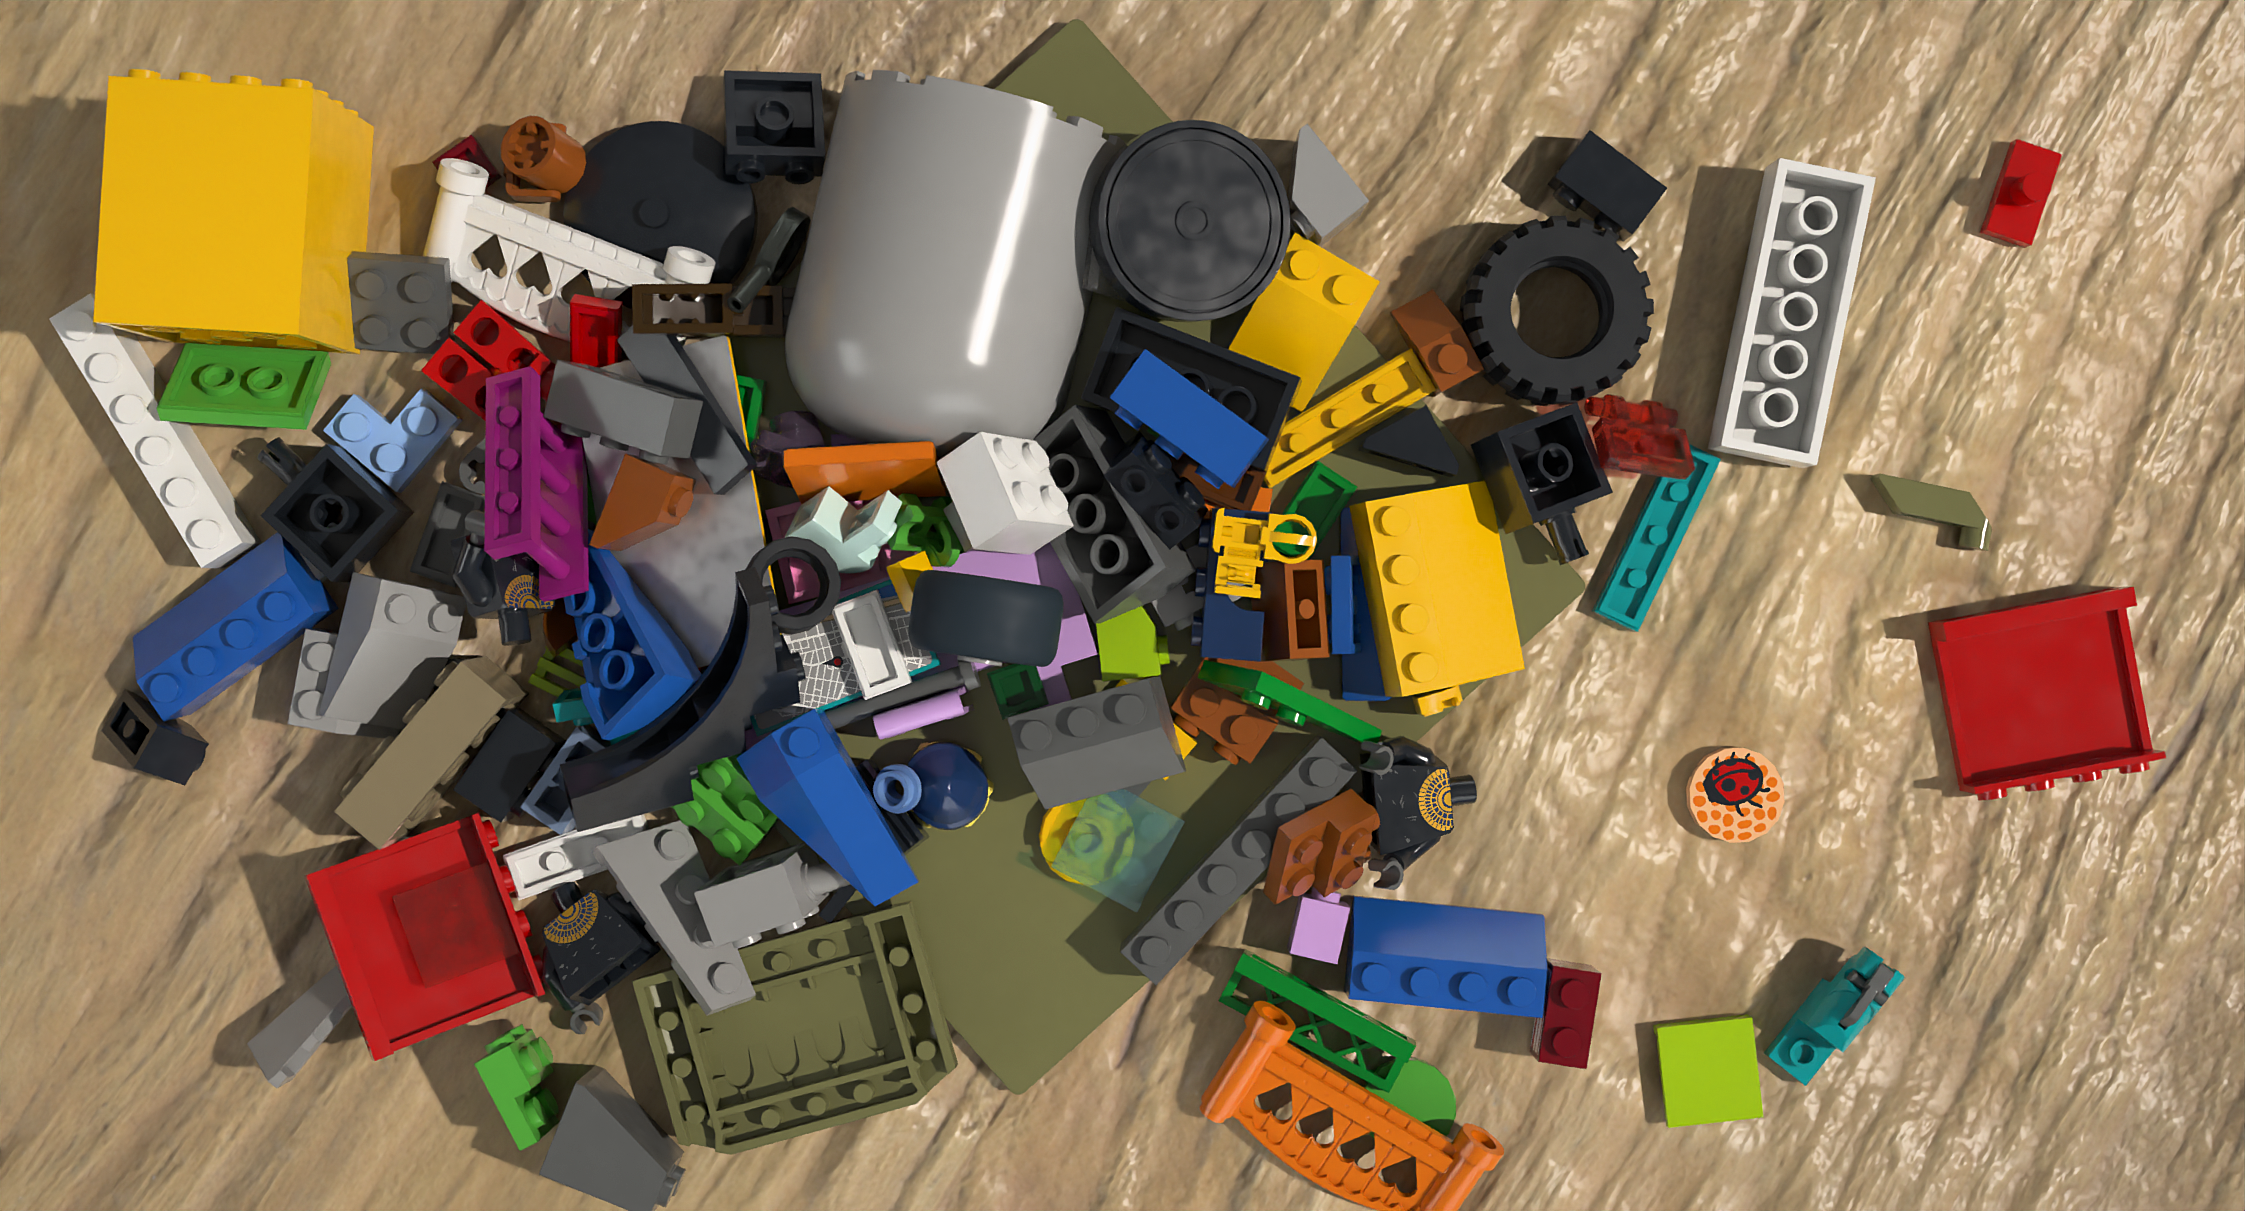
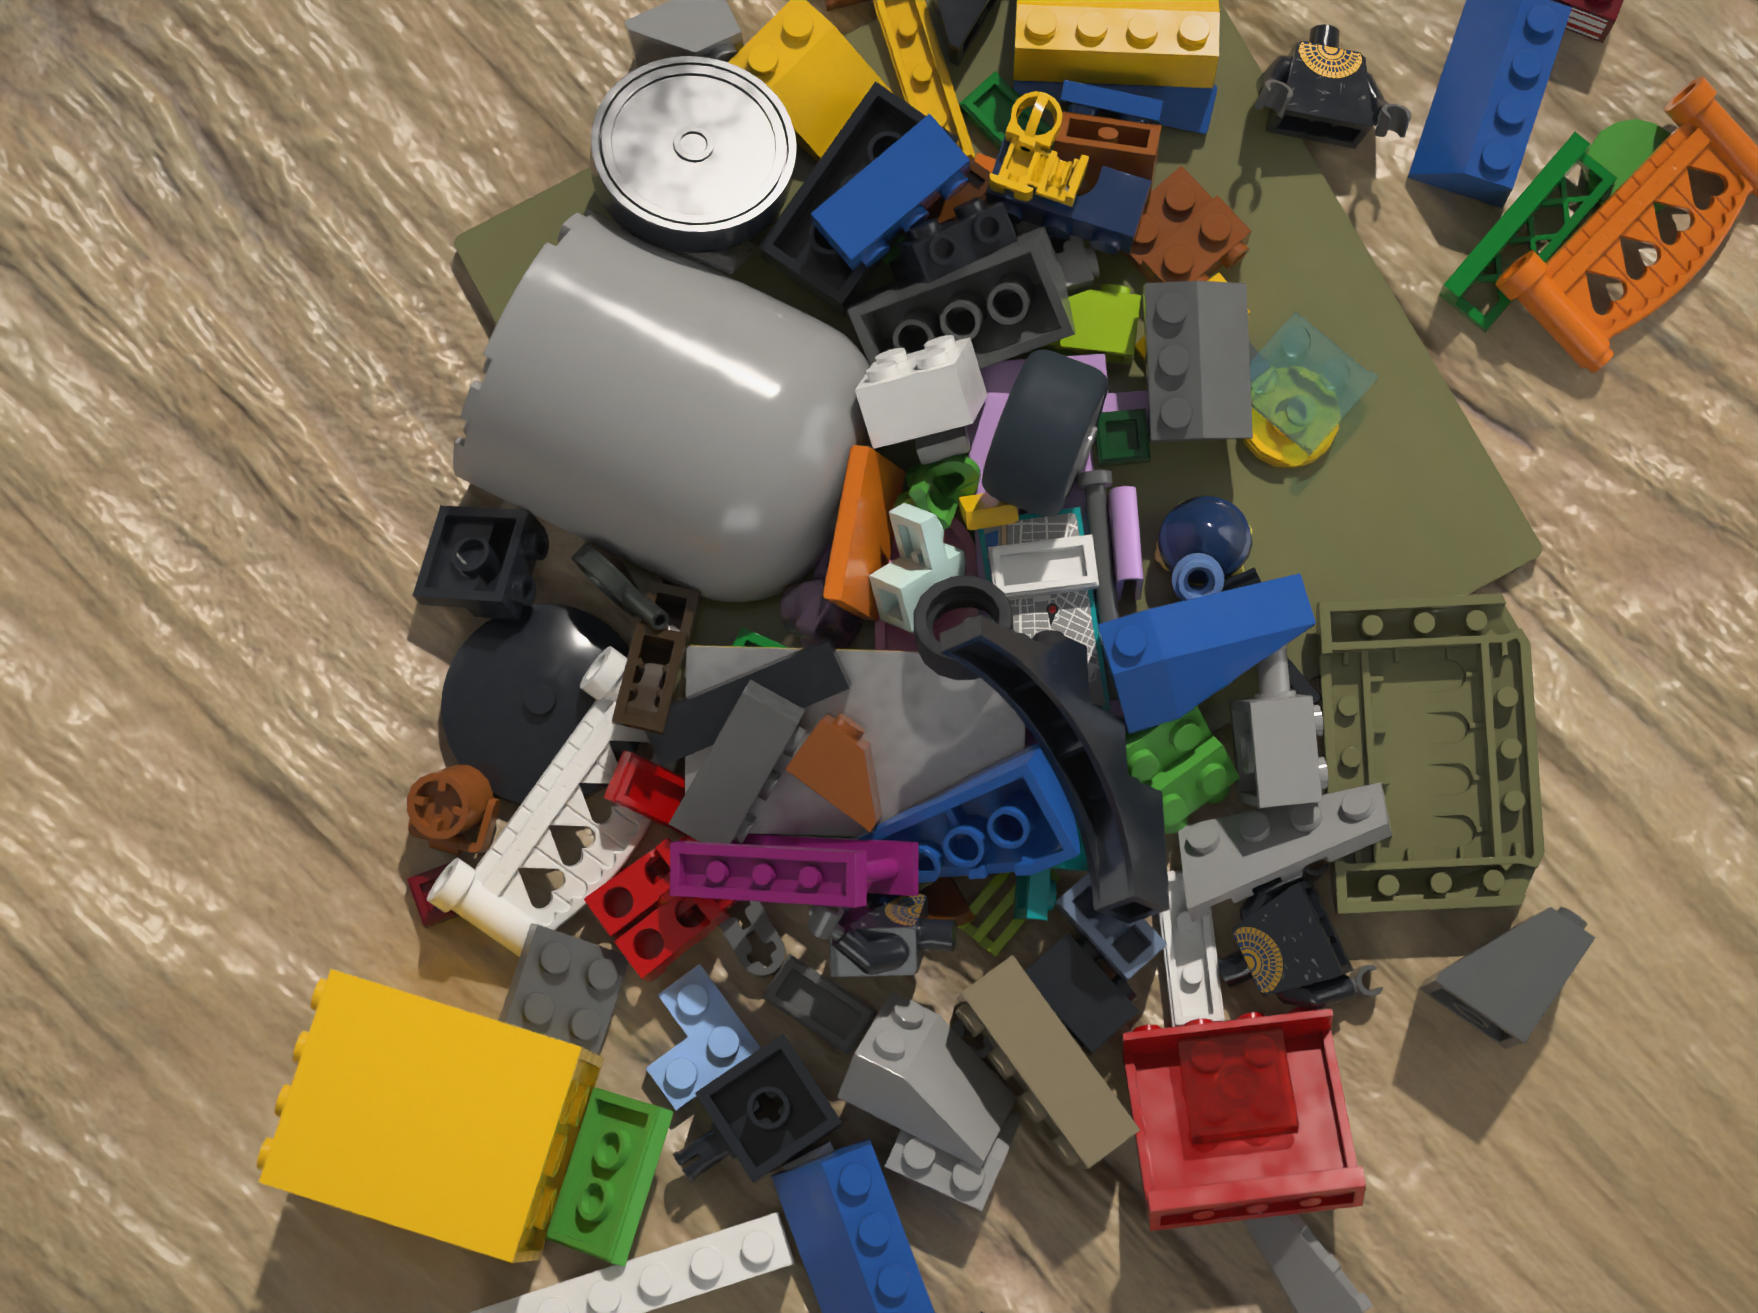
camera: 70 degrees left, 10 degrees down
bright green plate [474,1024,559,1151] -> none
dark grey brick [1120,735,1357,985] -> none
green wing [1198,660,1382,744] -> none
dark orange plate [1263,789,1380,905] -> none
lavender brick [1287,887,1350,964] -> none
yellow tile [1412,685,1463,717] -> none

